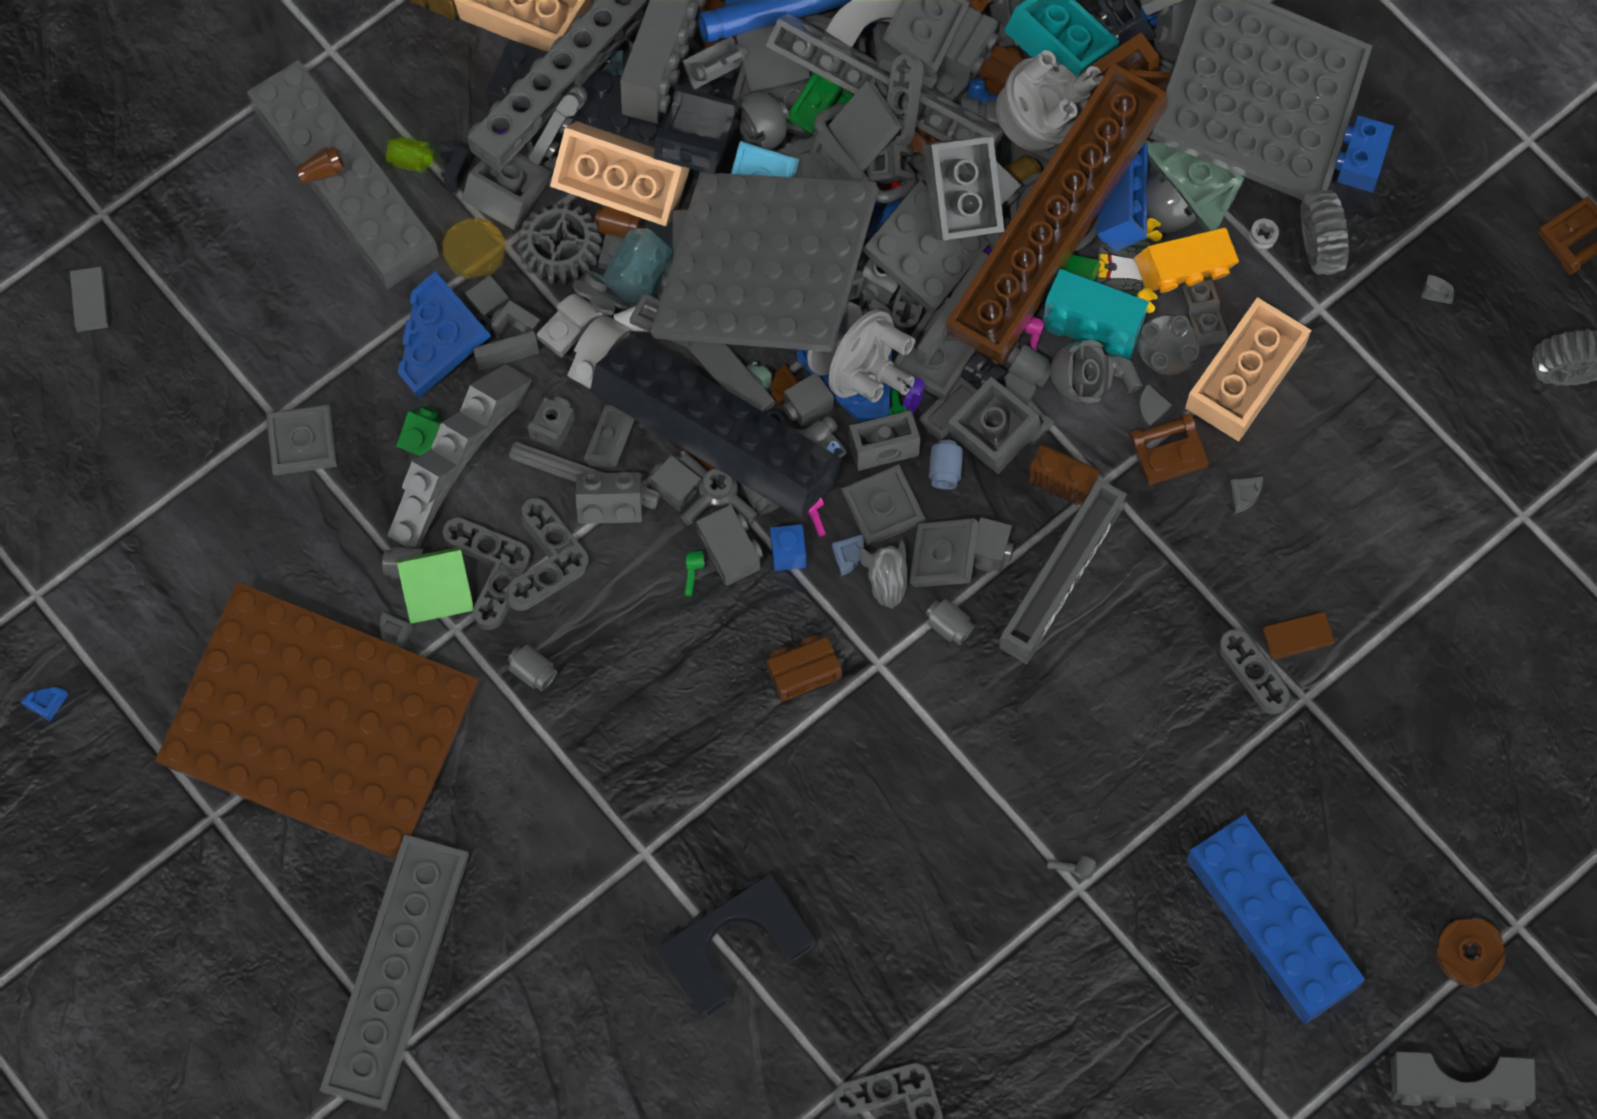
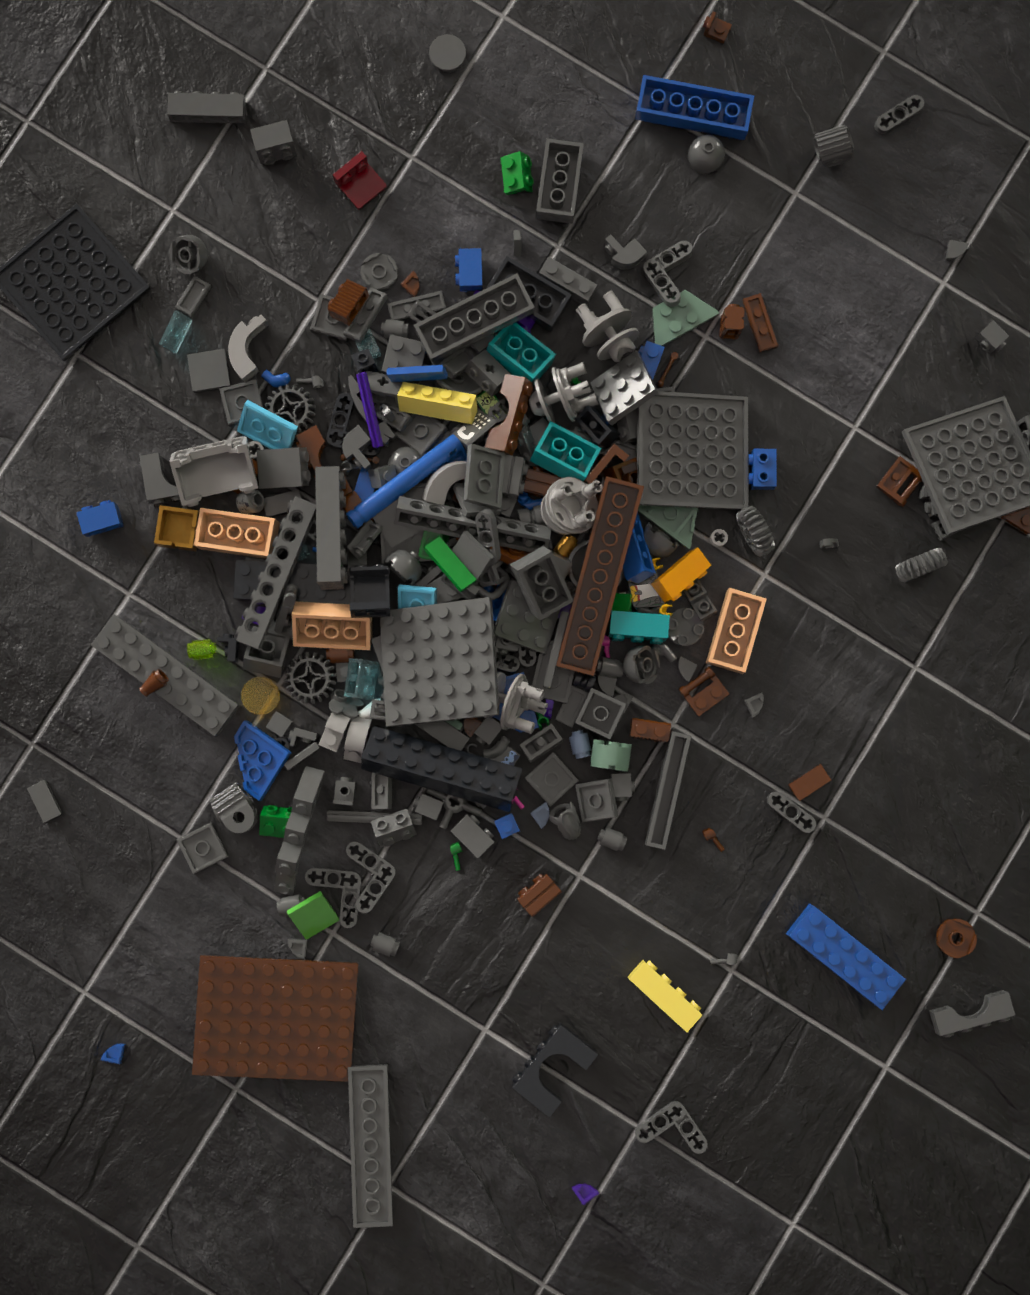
camera: 25 degrees left, 15 degrees up
none -> dark grey piece [210,782,258,833]
none -> green tile [424,536,477,592]
none -> sand green brick [590,739,632,771]
none -> light yellow brick [628,960,702,1032]
none -> reddish brown hand [702,828,724,852]

